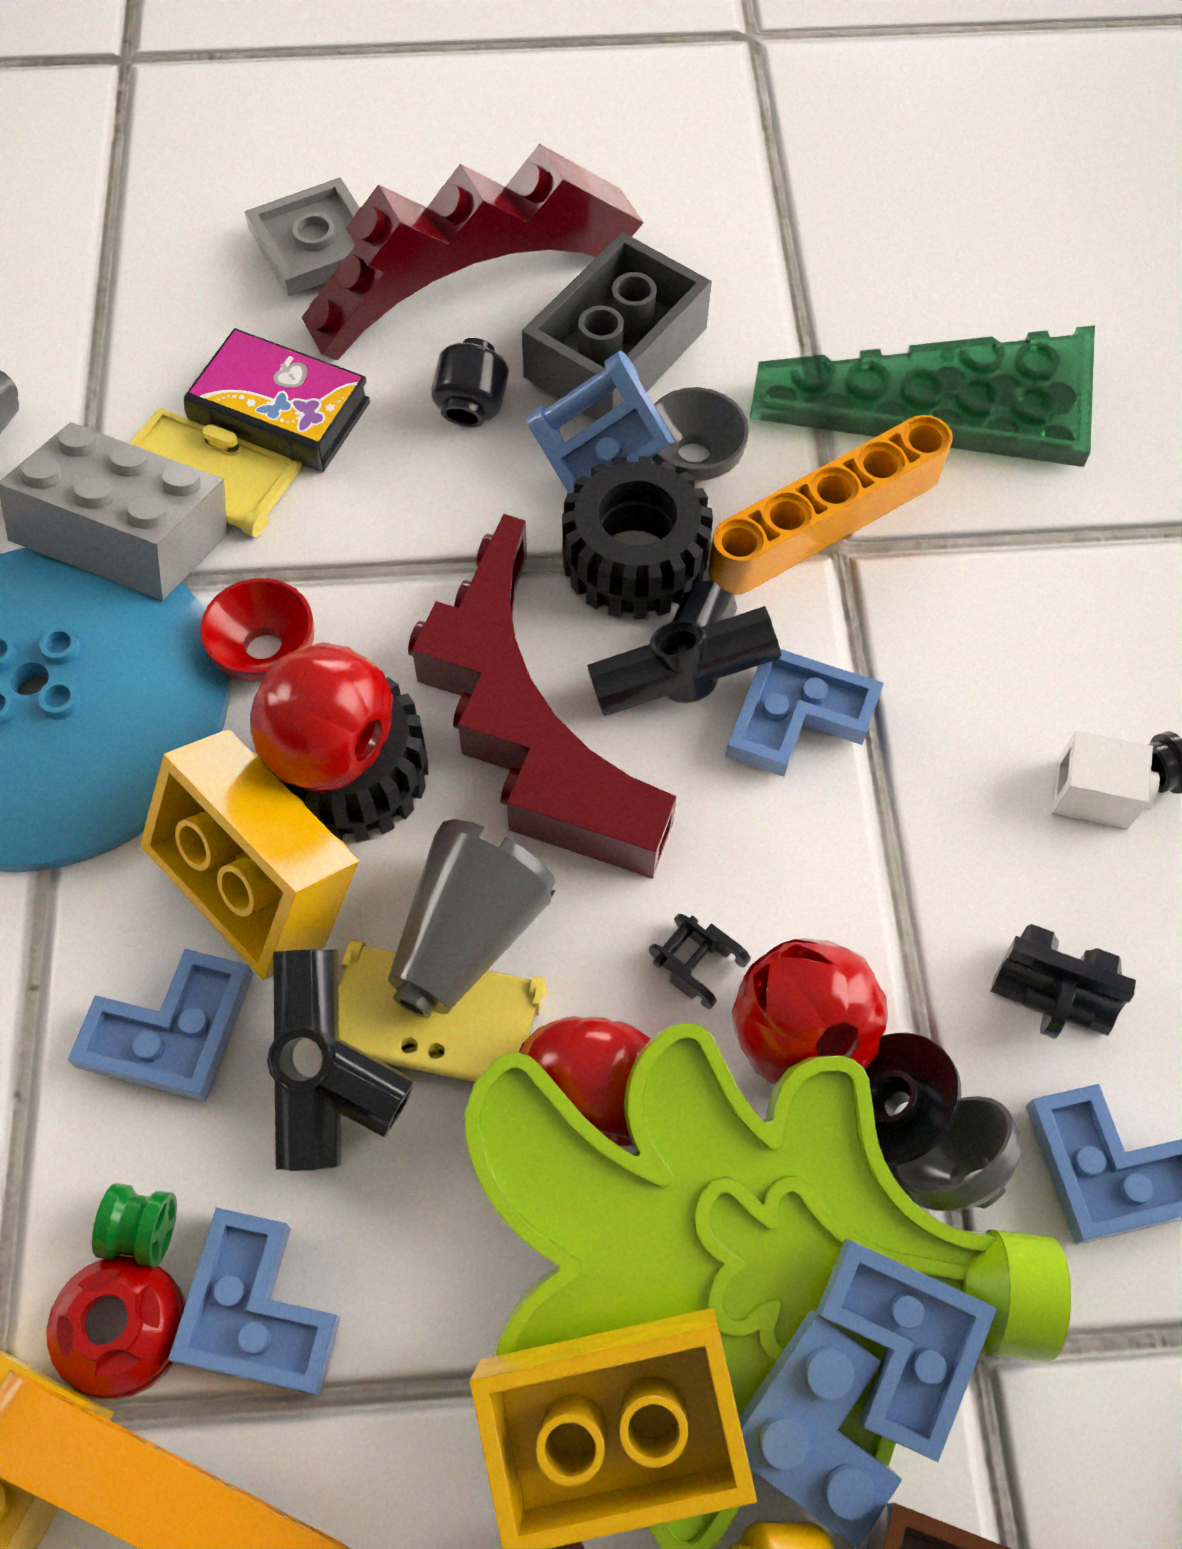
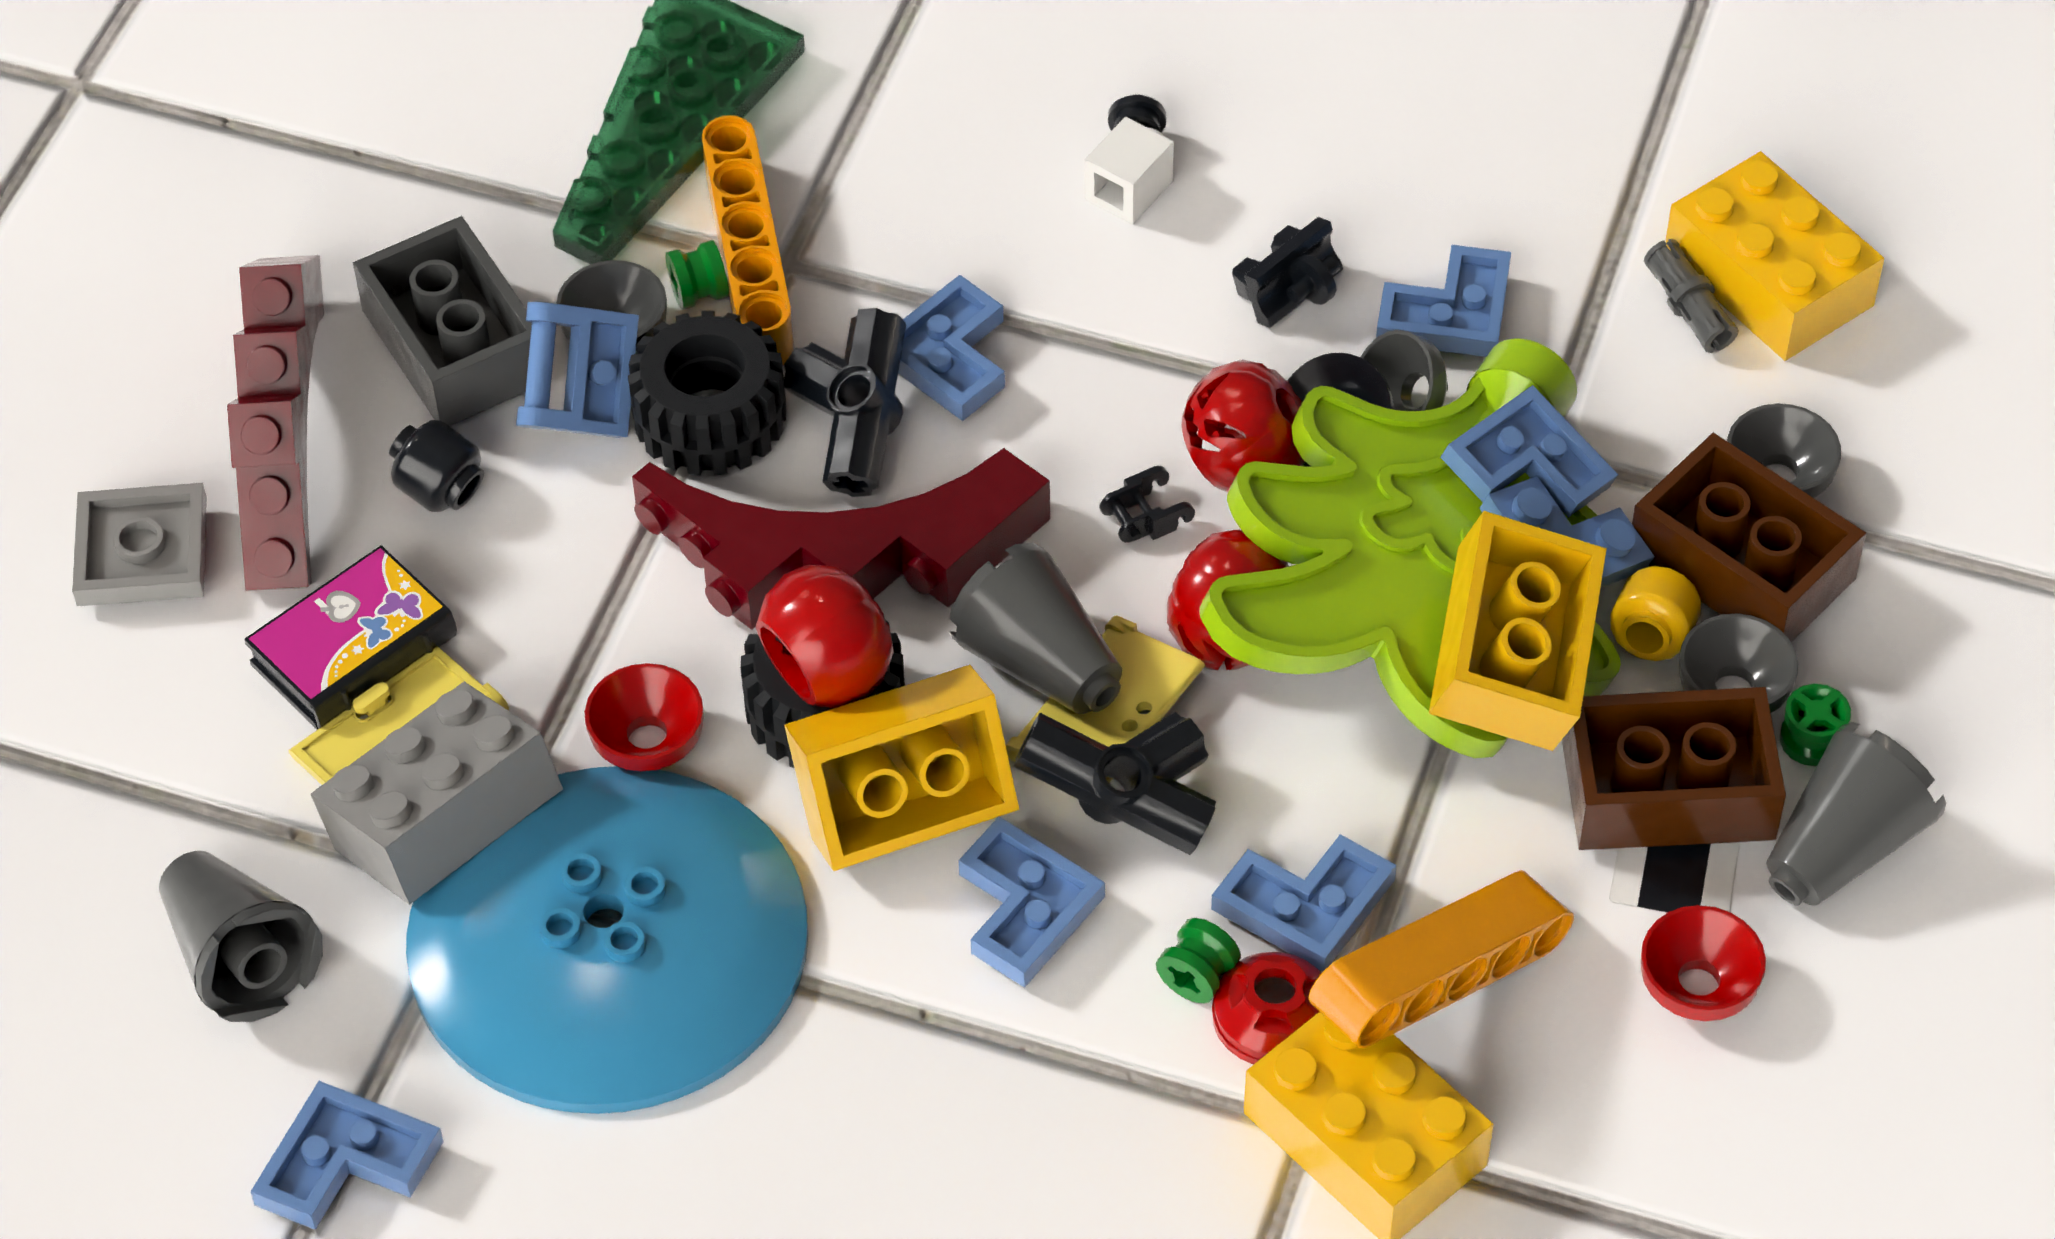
camera: 65 degrees left, 10 degrees down
none -> green wheel [665,240,729,310]

